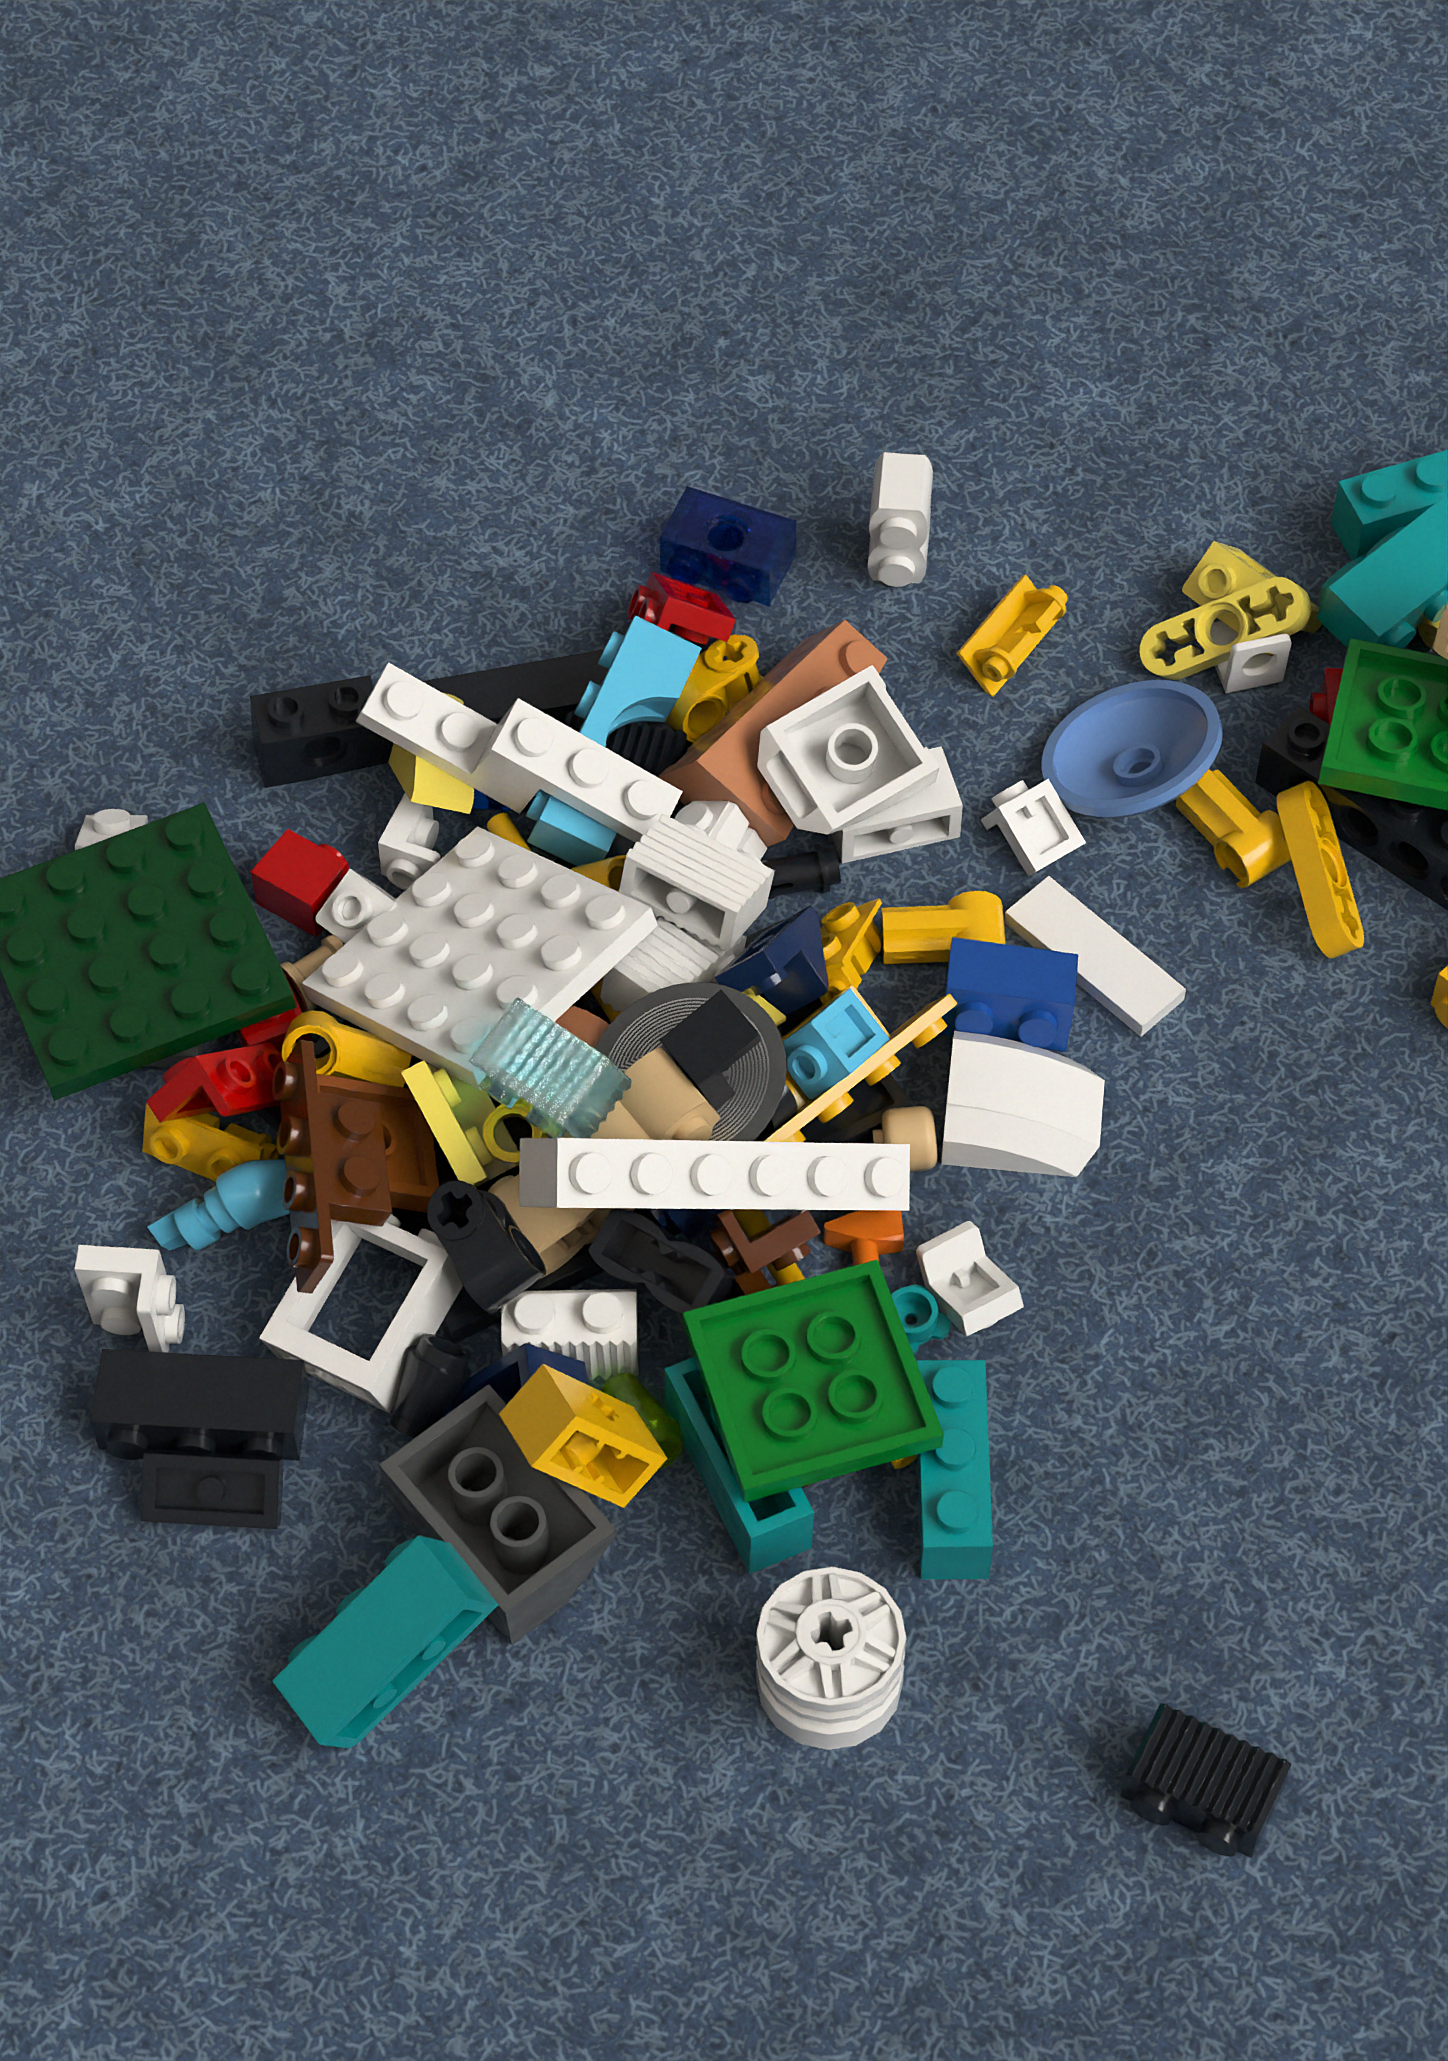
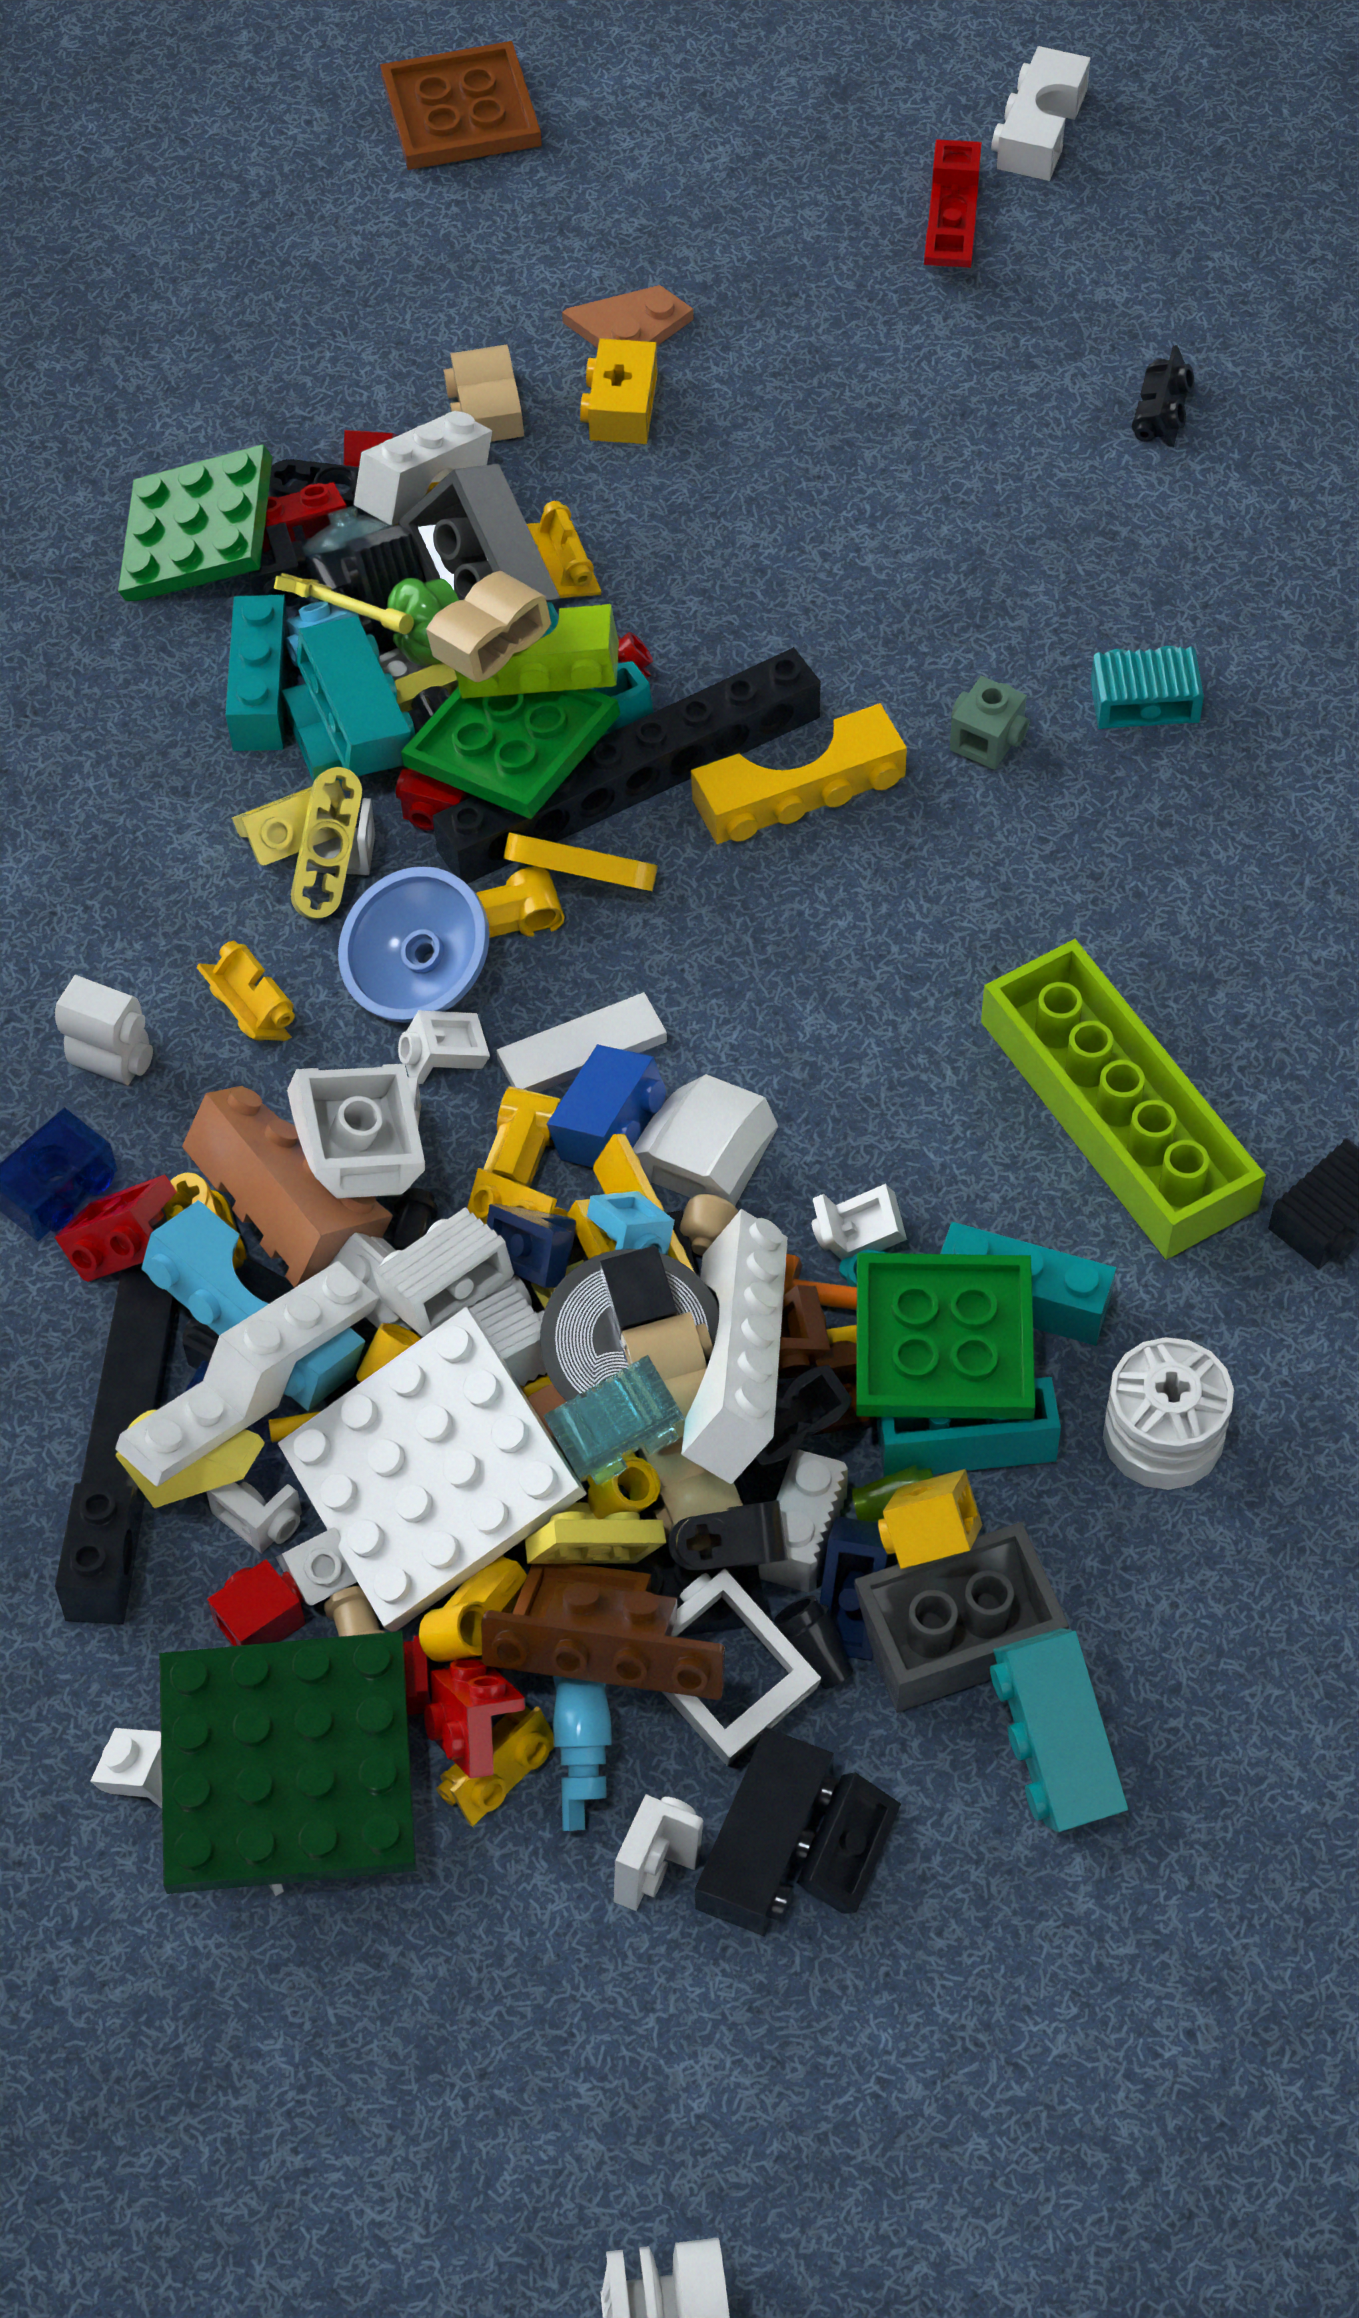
camera: 70 degrees left, 0 degrees up
none -> lime brick [981,939,1266,1260]

